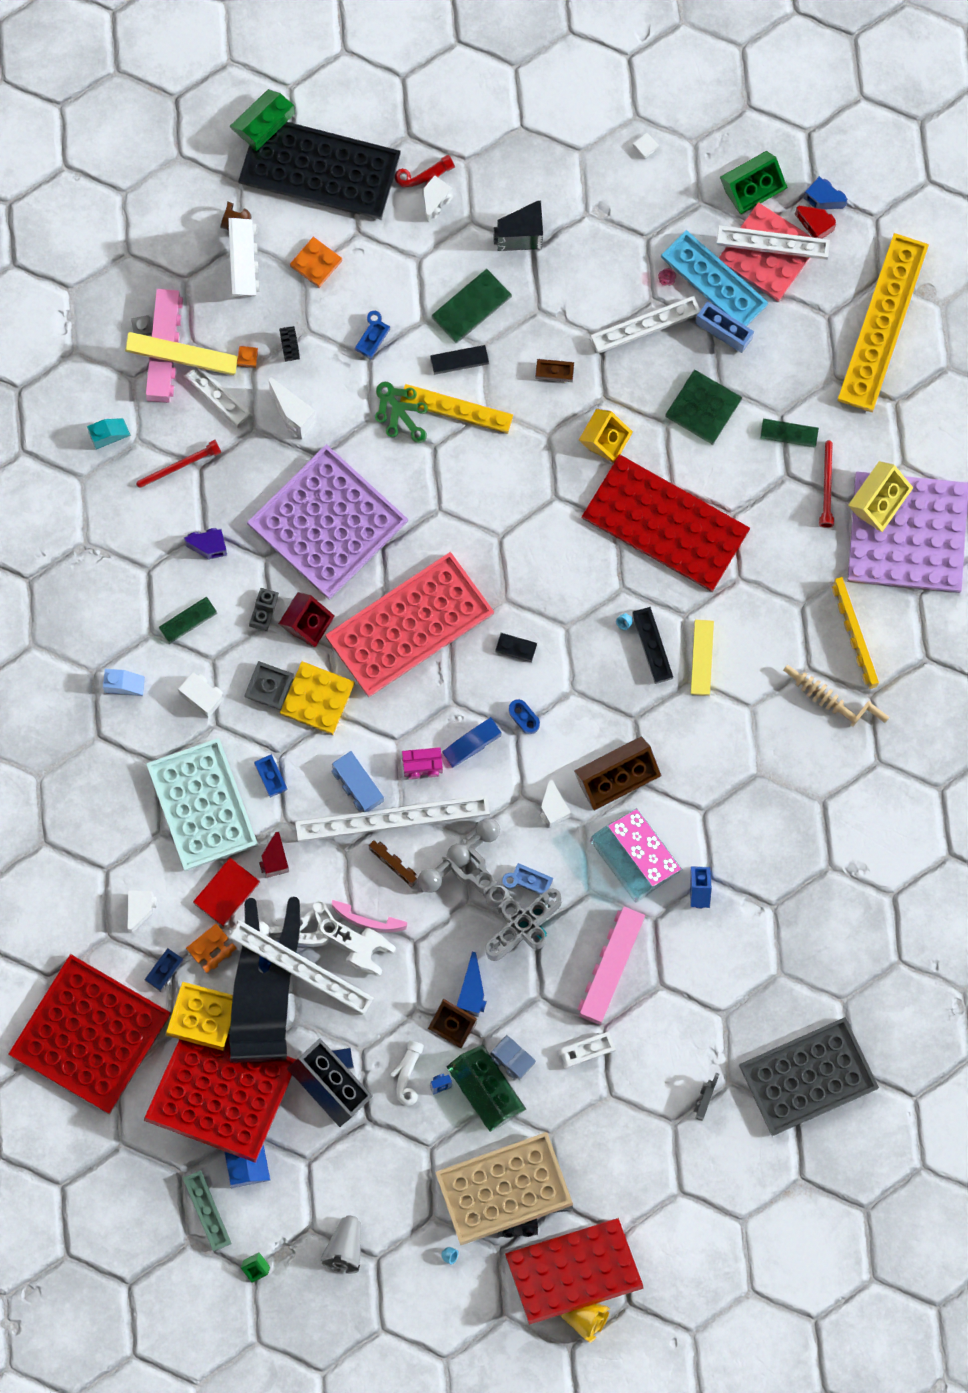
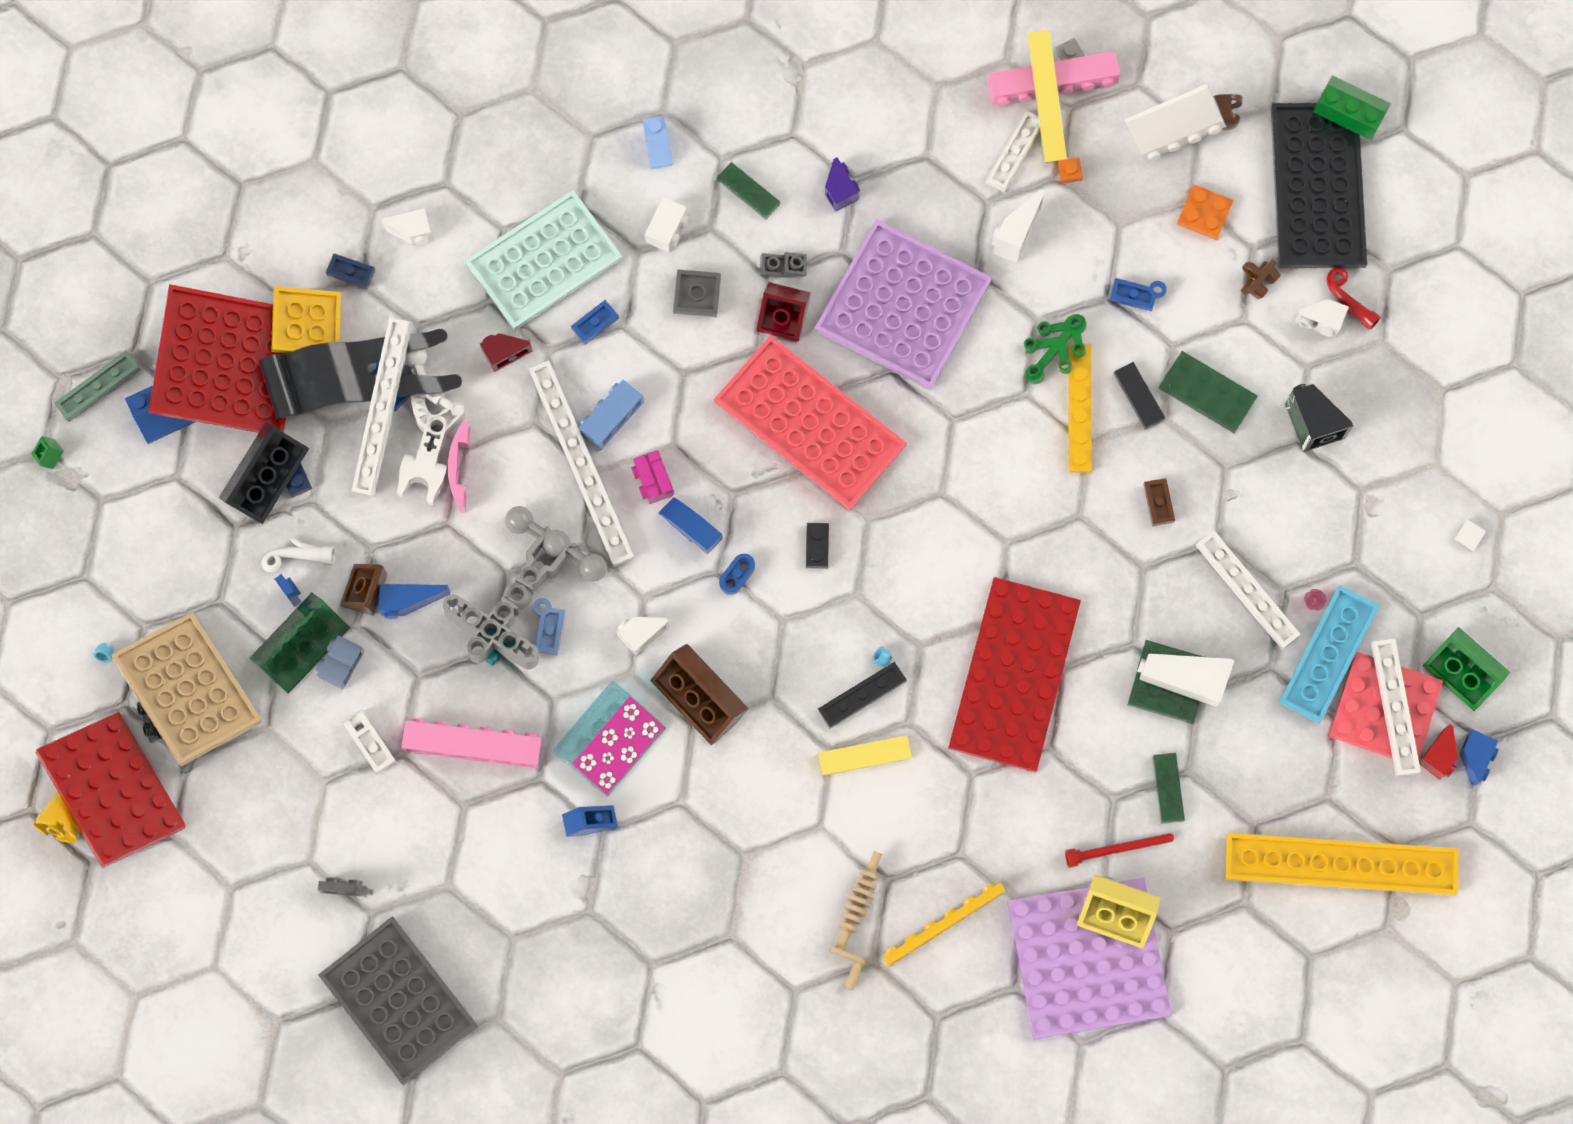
camera: 80 degrees right, 0 degrees up
red plate [8,954,171,1115] -> none
teal slope [87,418,131,450] -> none
red piece [136,440,222,488] -> none
orange plate [186,924,237,973] -> none
red tile [193,858,260,927] -> none
black tyre [279,326,300,362] -> none
yellow plate [280,661,355,735] -> none
light grey cone [321,1215,361,1274] -> none
reddish brown plate [369,840,417,888] -> none
yellow slope [579,409,633,463] -> none
medium blue brick [695,301,754,353] -> none
none -> white slope [1137,654,1234,707]
none -> reddish brown hips [1240,259,1281,299]

